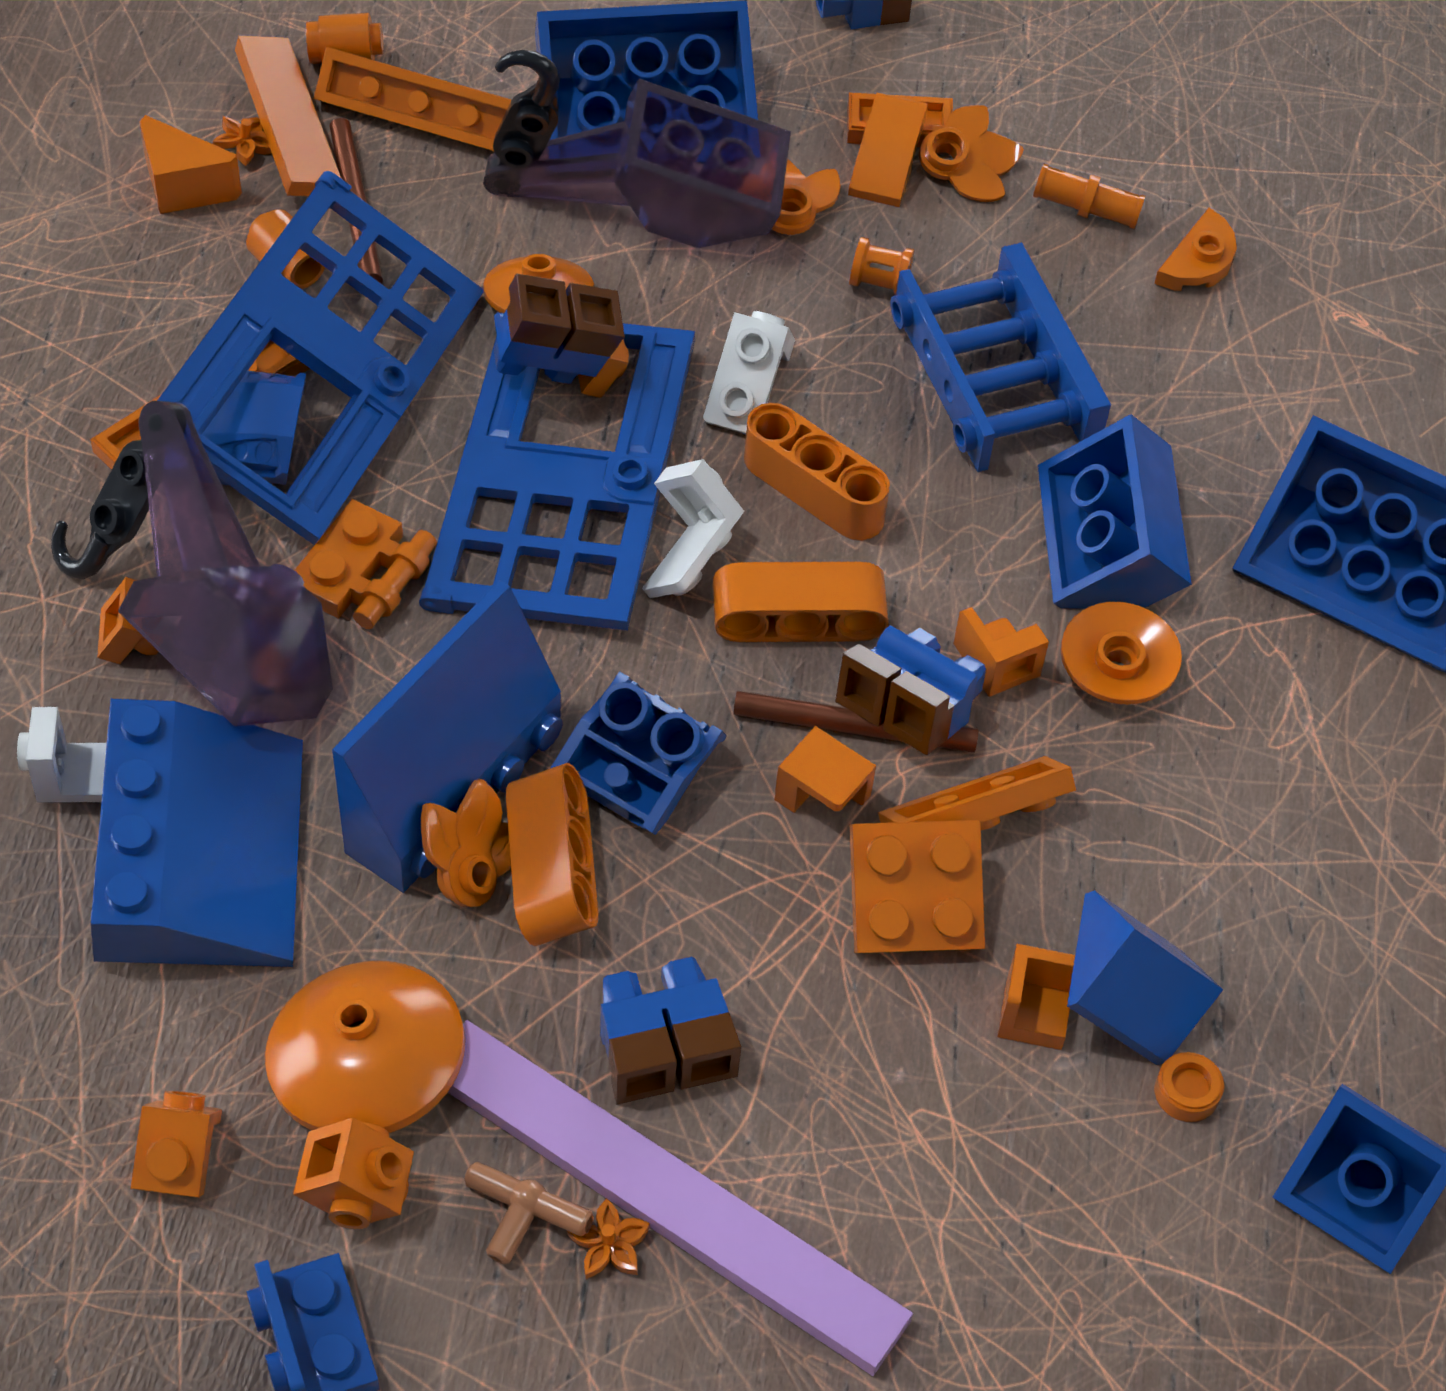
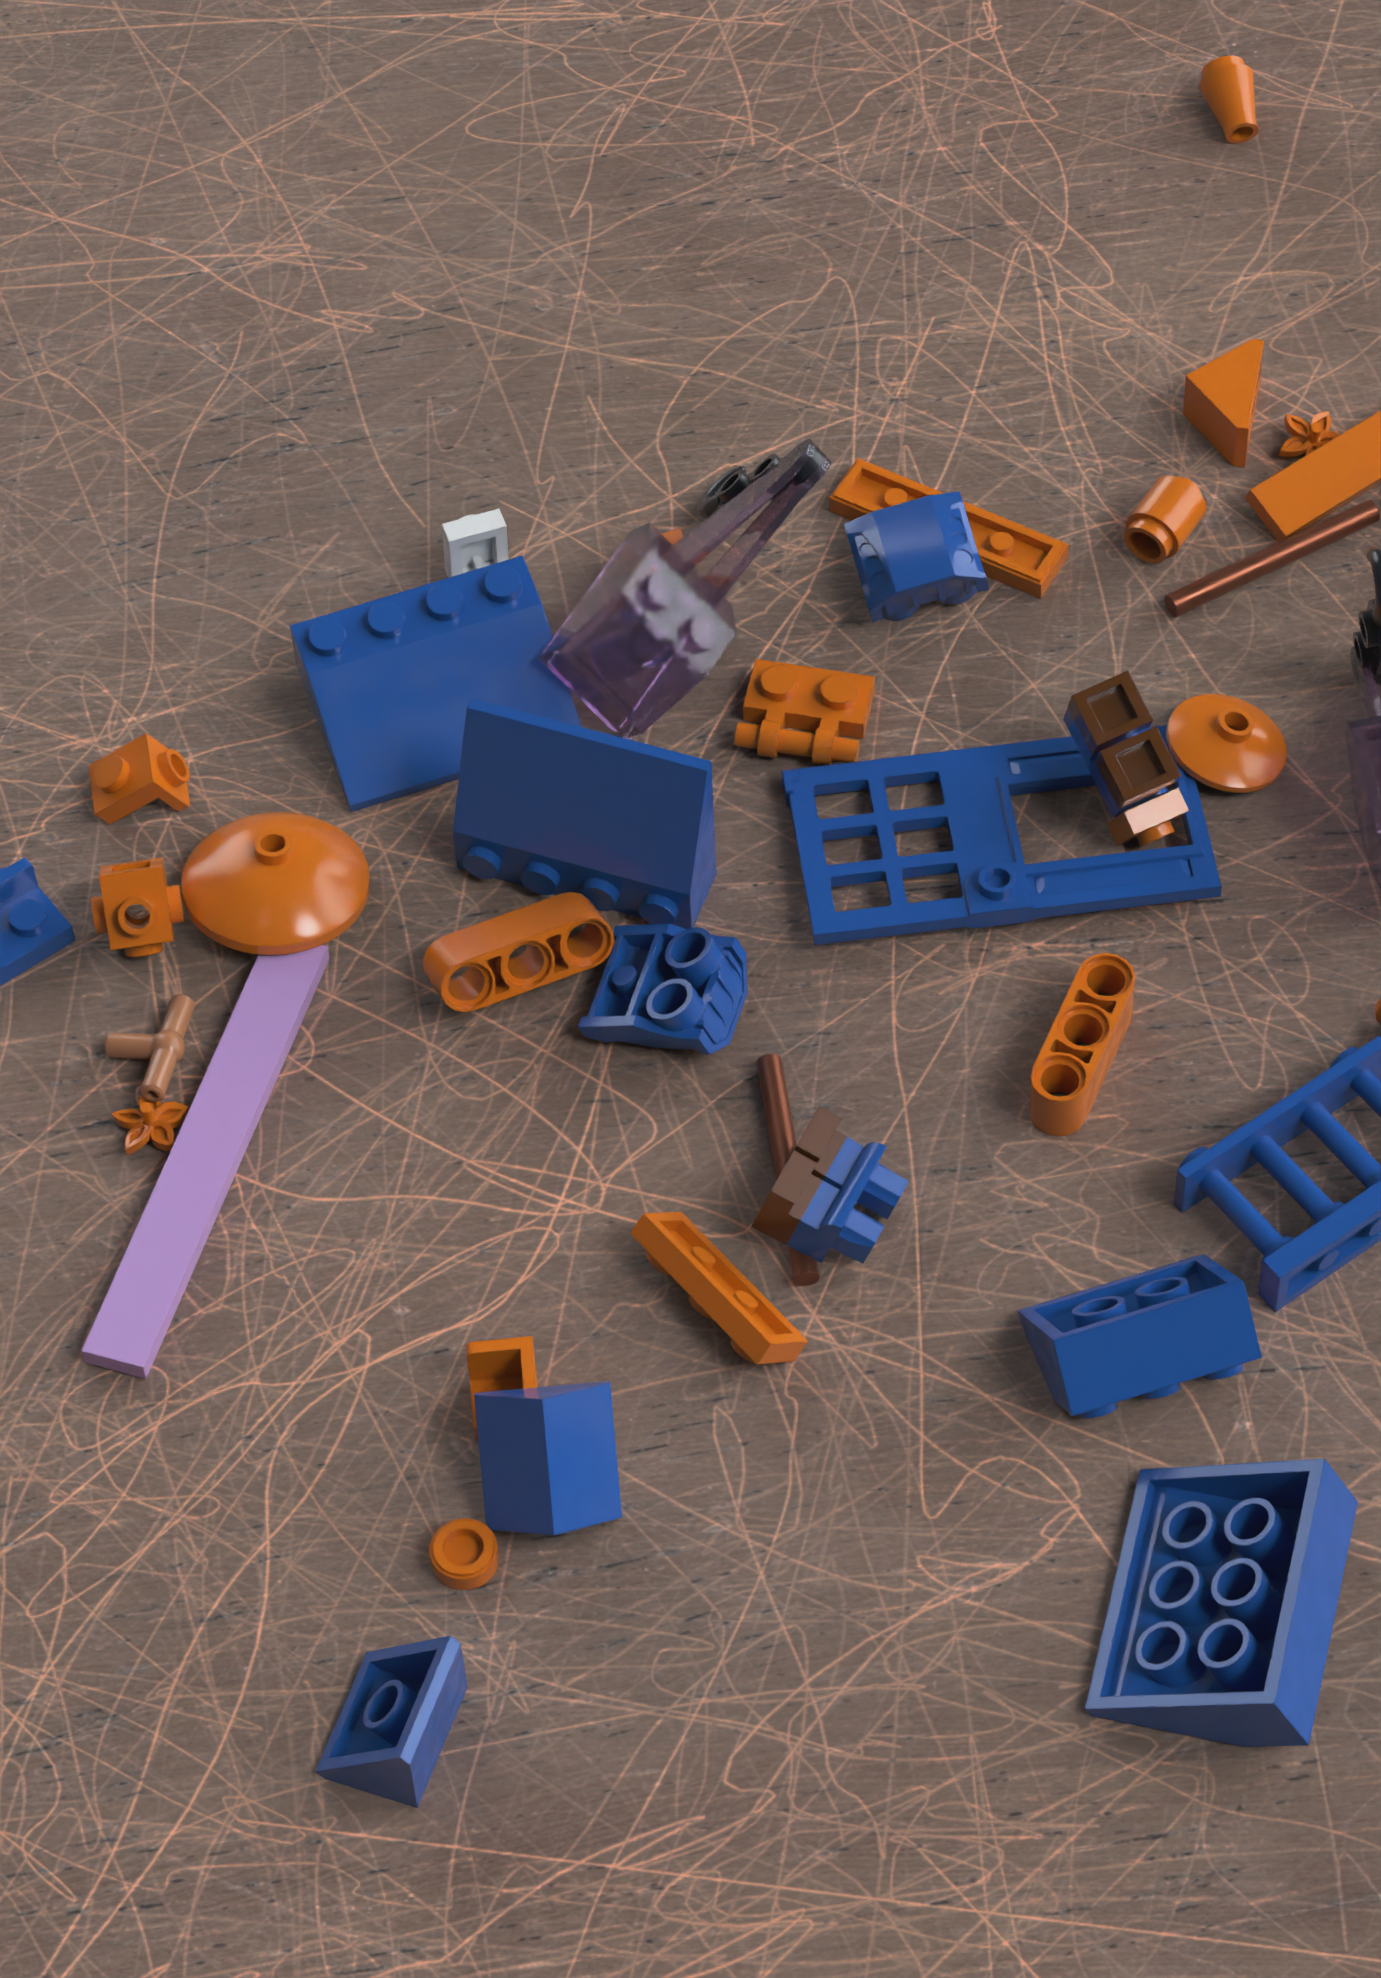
camera: 80 degrees right, 0 degrees up
blue door [139,171,483,545] -> none
orange plate [421,779,511,907] -> none
hips [600,957,742,1105] -> none
white bracket [642,459,744,598] -> none
white bracket [703,311,795,434] -> none
orange beam [713,562,889,642] -> none
orange panel [774,726,876,813] -> none
orange plate [850,820,985,953] -> none
orange panel [953,607,1049,697] -> none
orange dish [1061,602,1182,705] -> none

